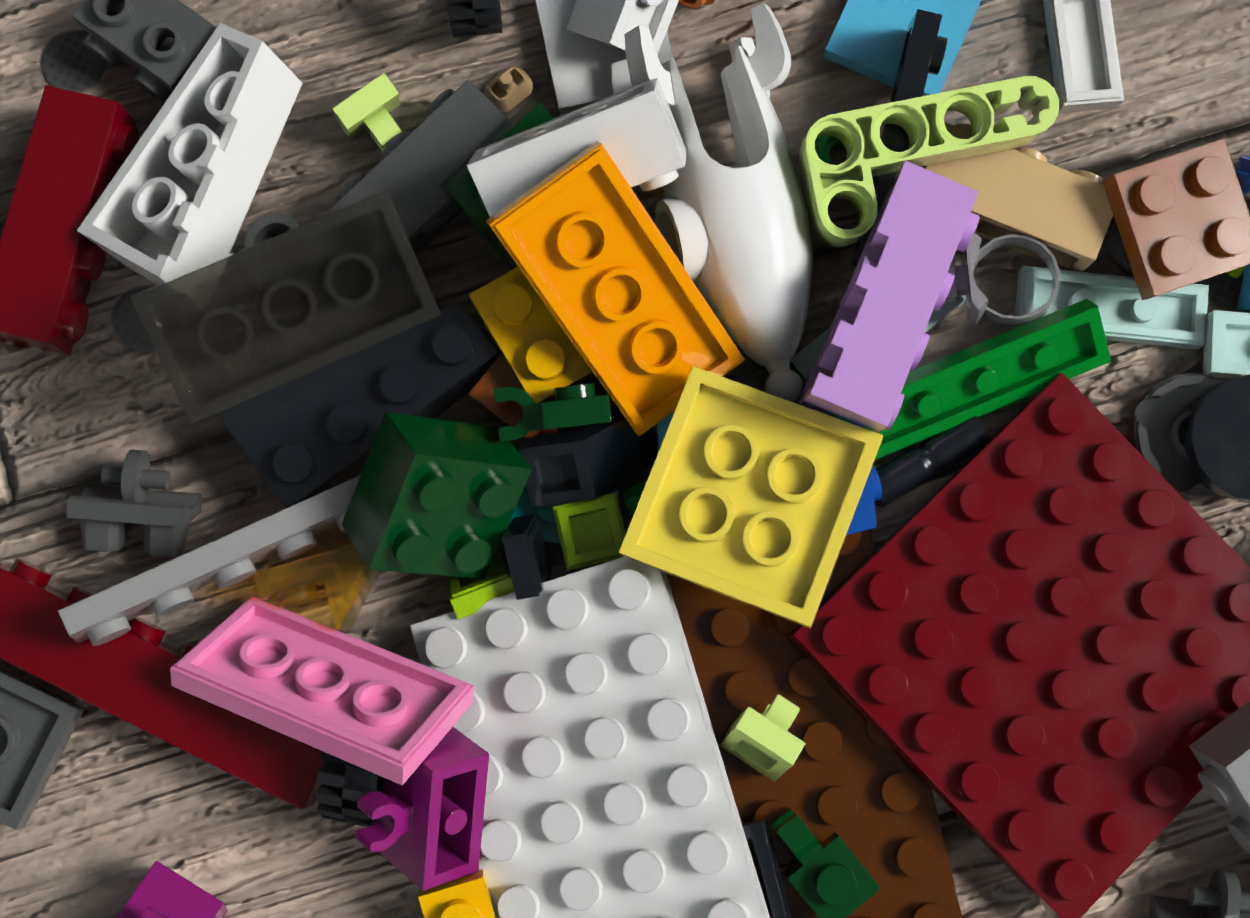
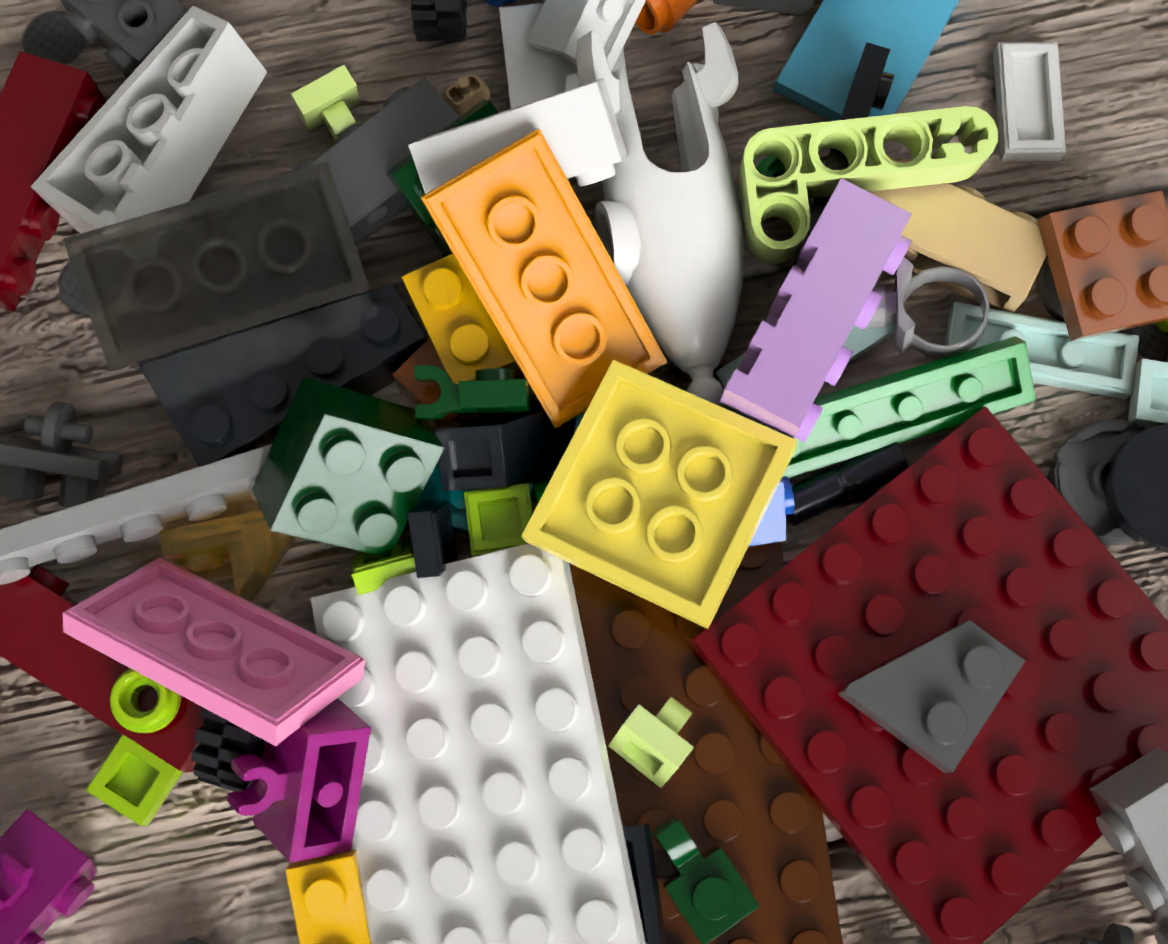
camera: 10 degrees right, 5 degrees down
none -> lime plate [86,735,184,826]
none -> lime plate [110,668,181,733]
none -> dark grey wing [838,620,1025,773]

